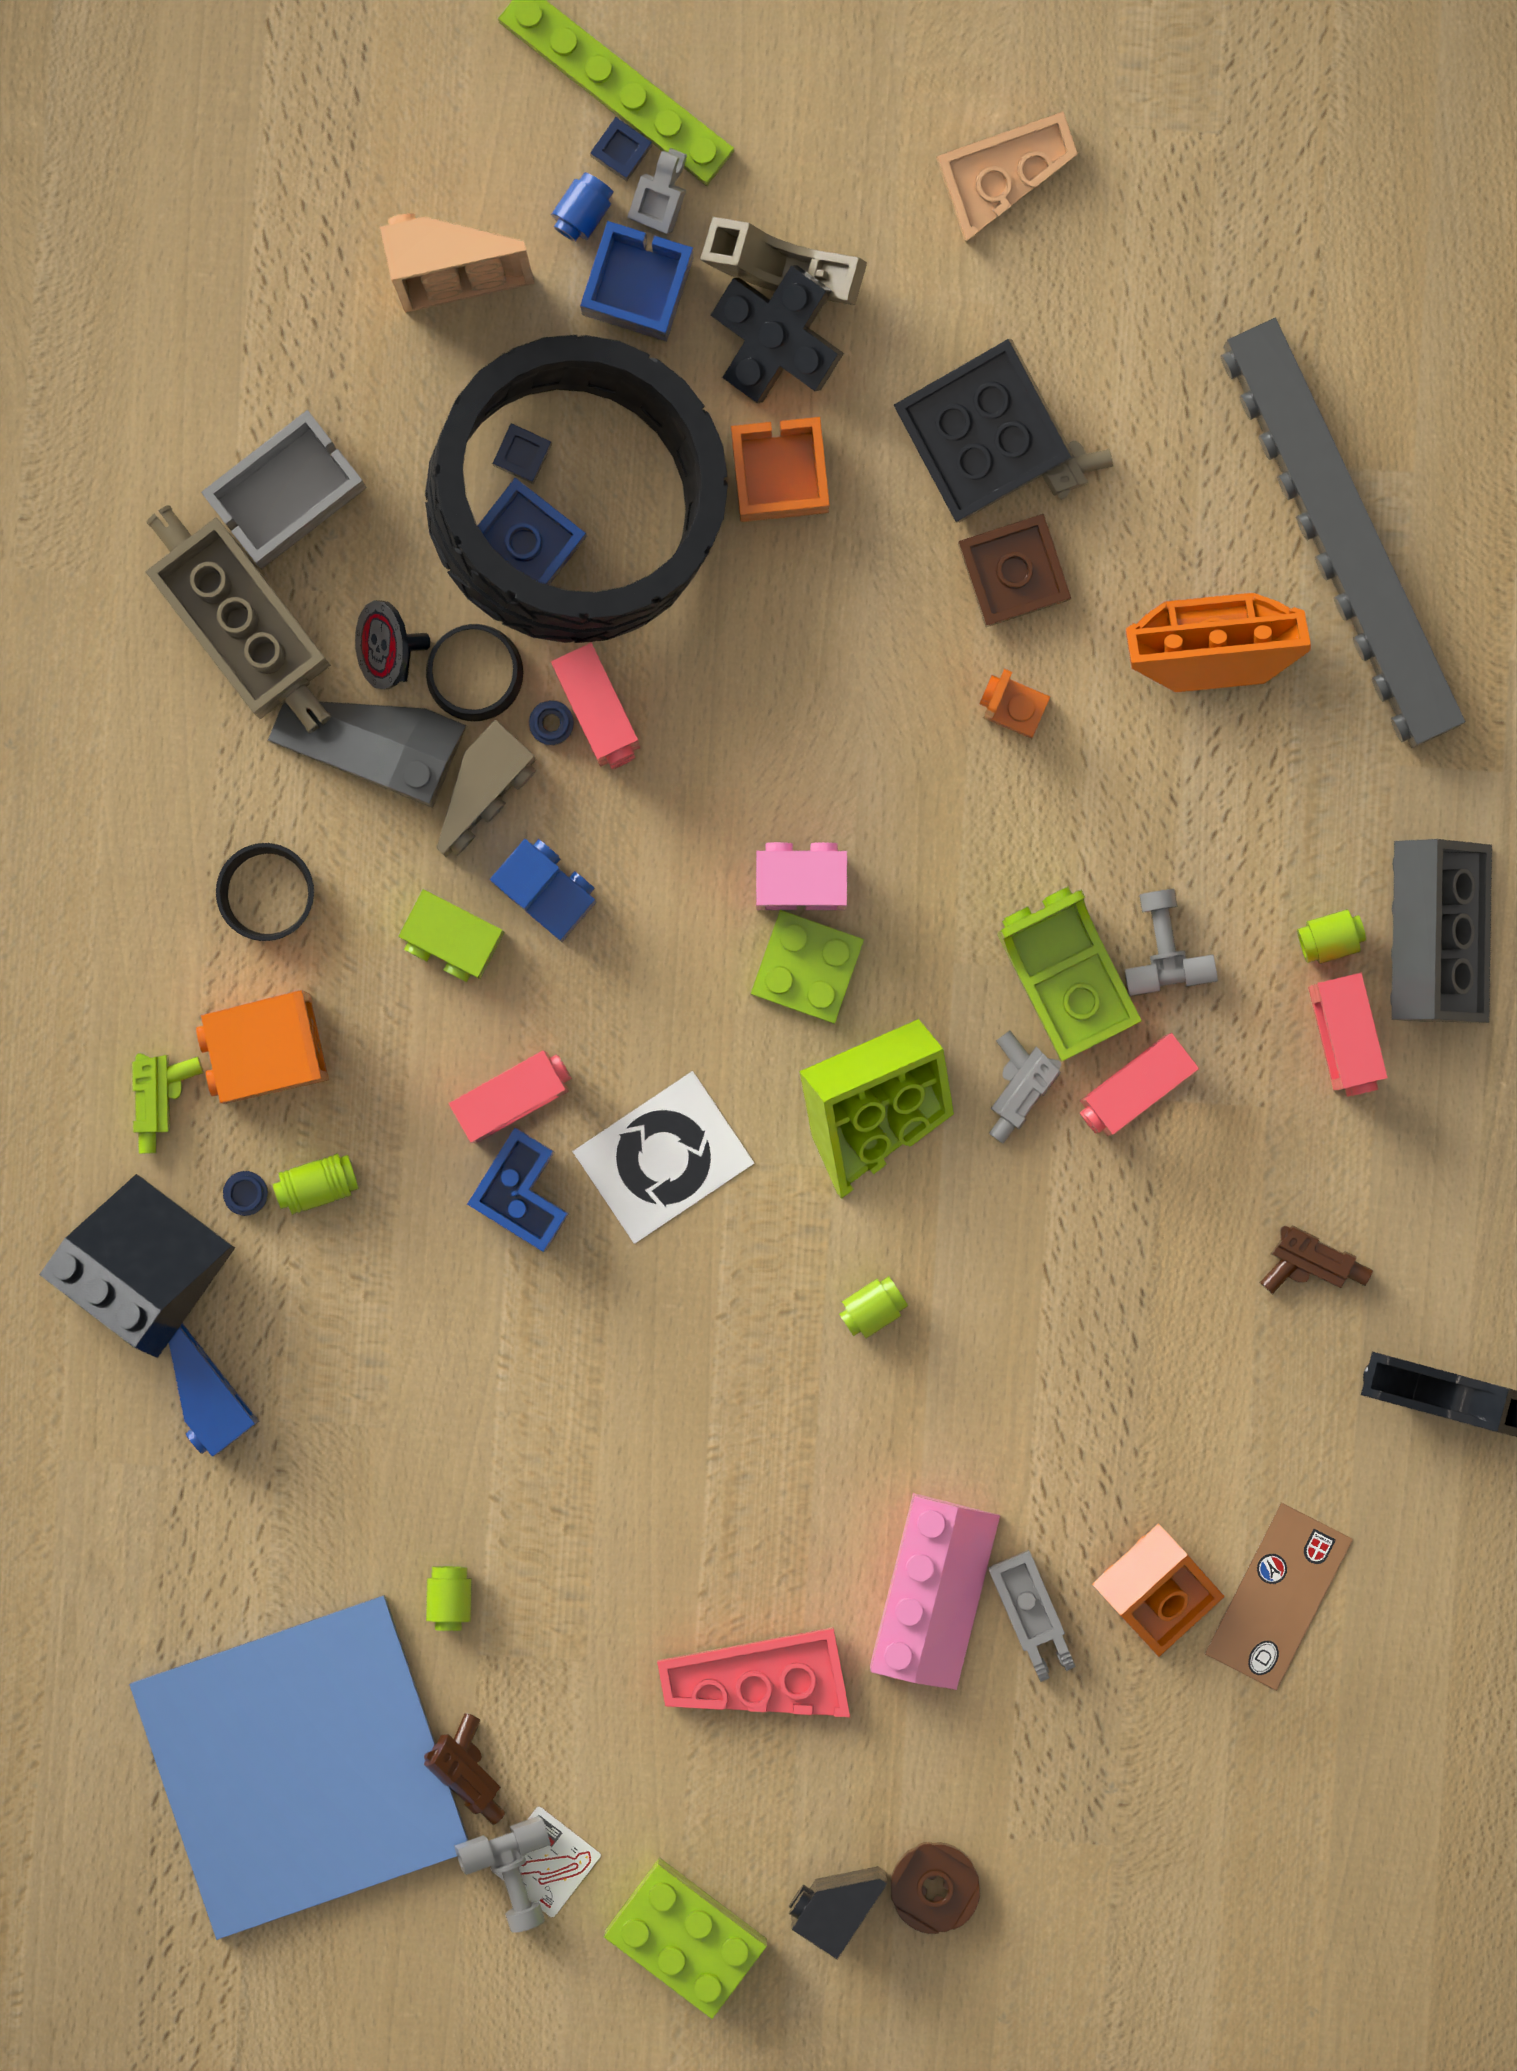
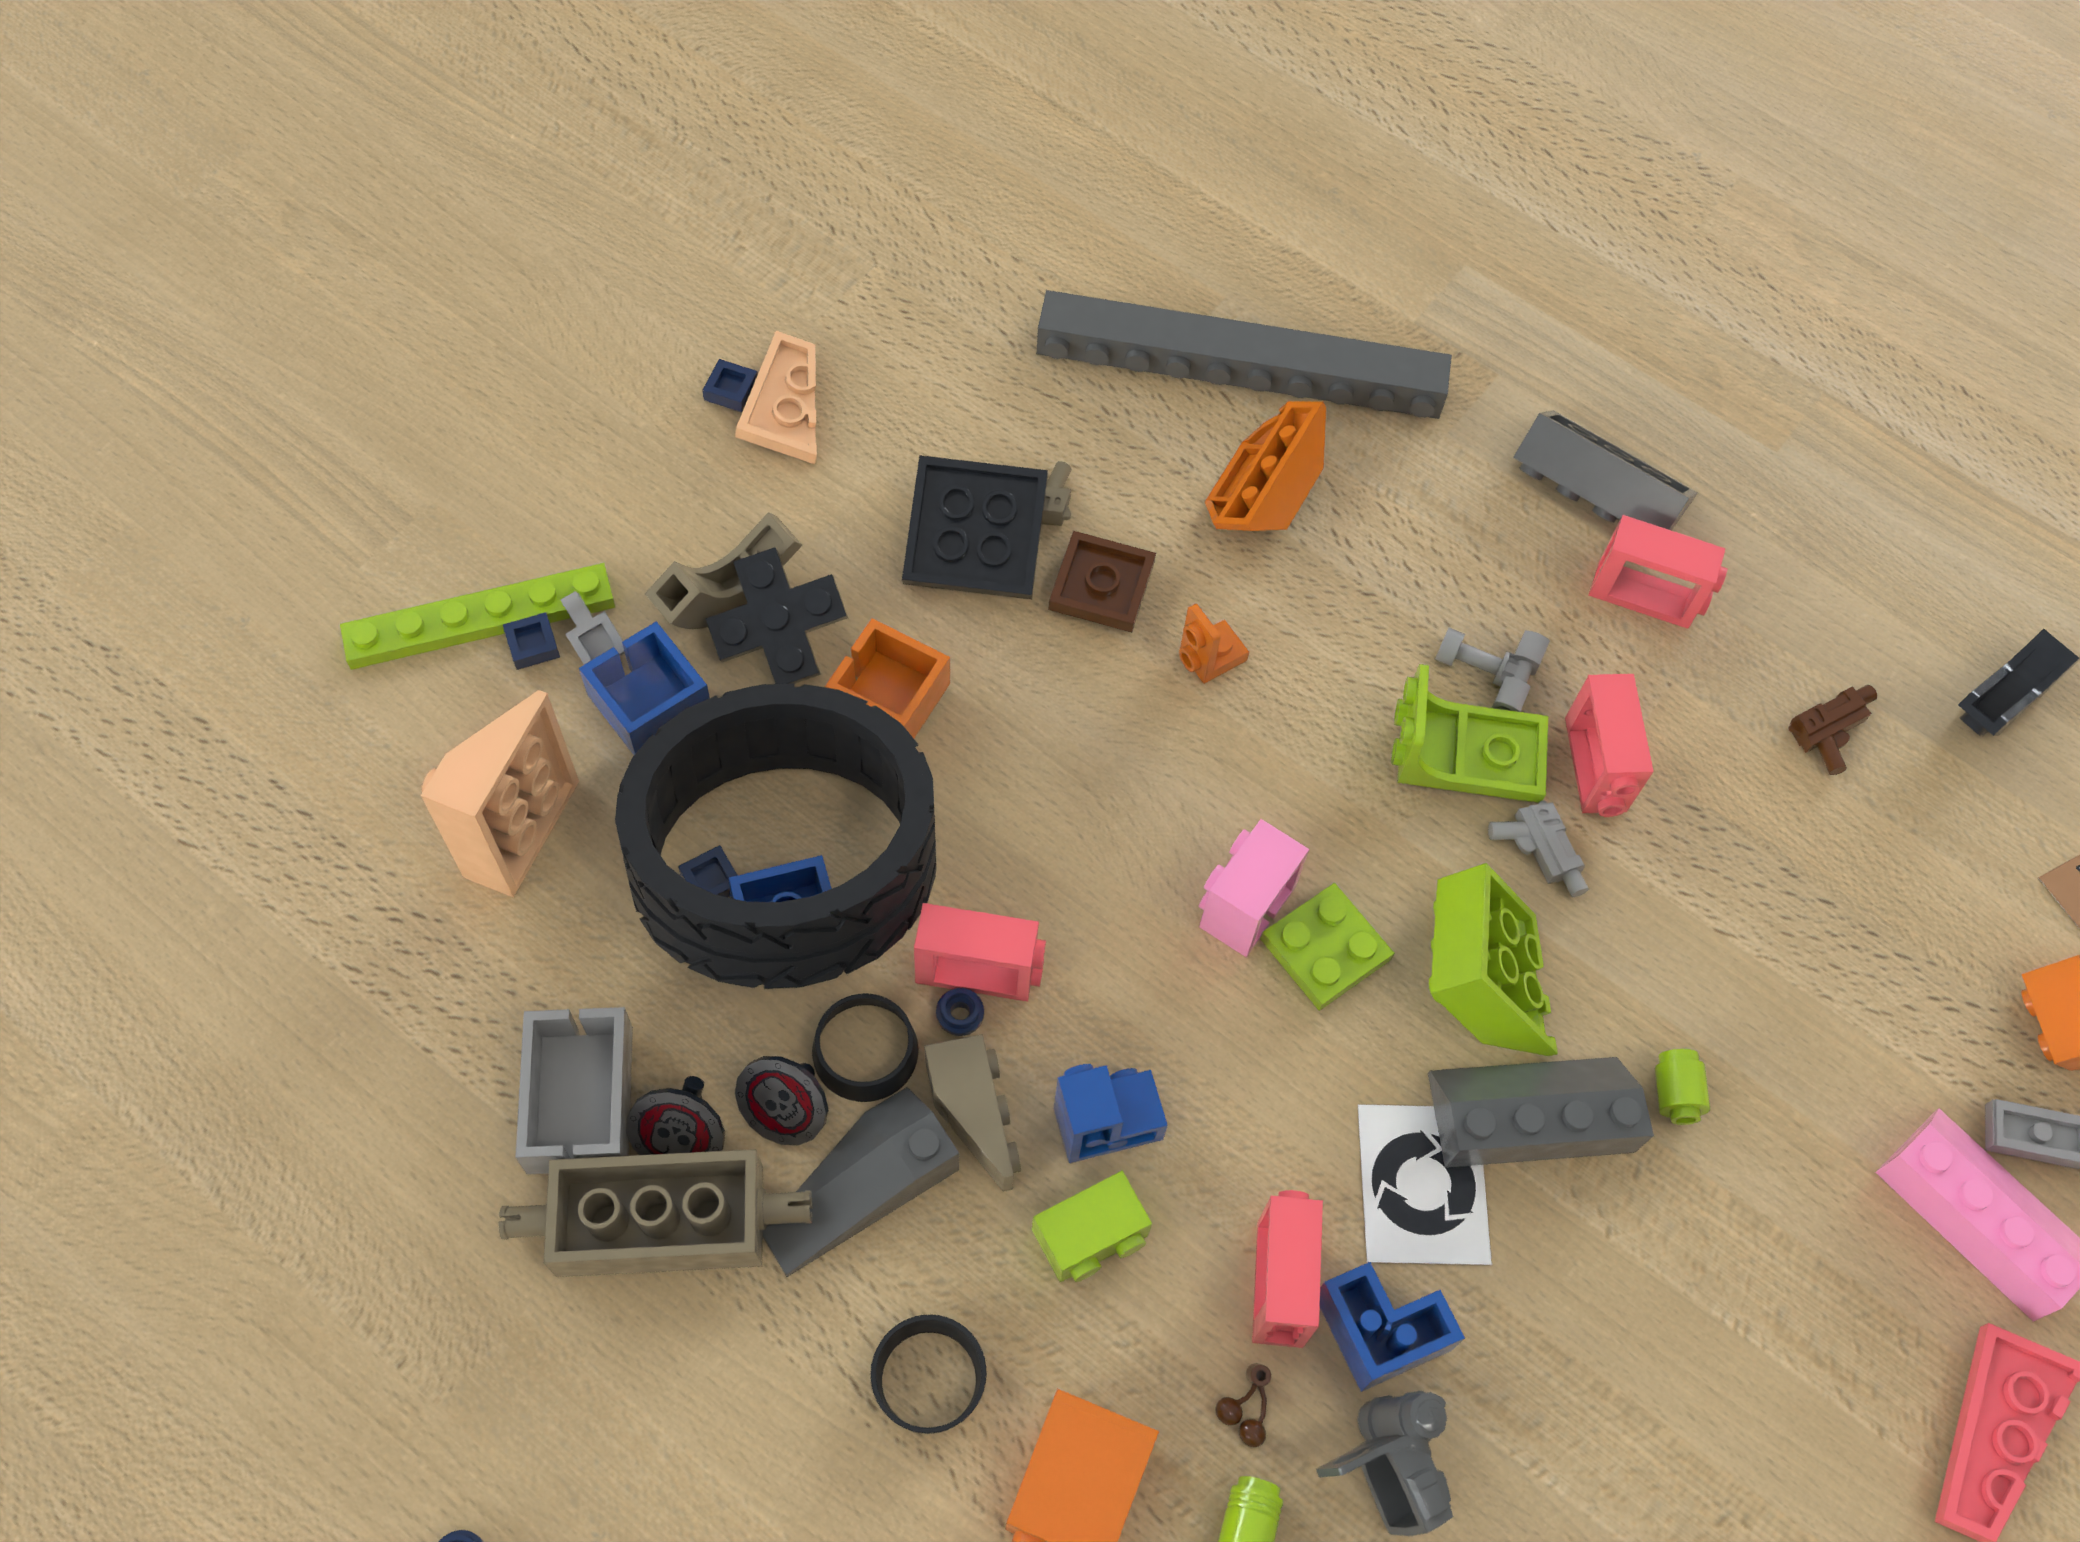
camera: 65 degrees left, 25 degrees down
blue brick [551,172,614,242] -> none
lime brick [1297,909,1367,964] -> none
none -> shield [626,1076,725,1155]
none -> dark blue plate [702,359,758,412]
none -> reddish brown piece [1215,1363,1271,1447]
none -> dark grey piece [1316,1391,1453,1536]
none -> dark grey slope [1428,1057,1654,1168]

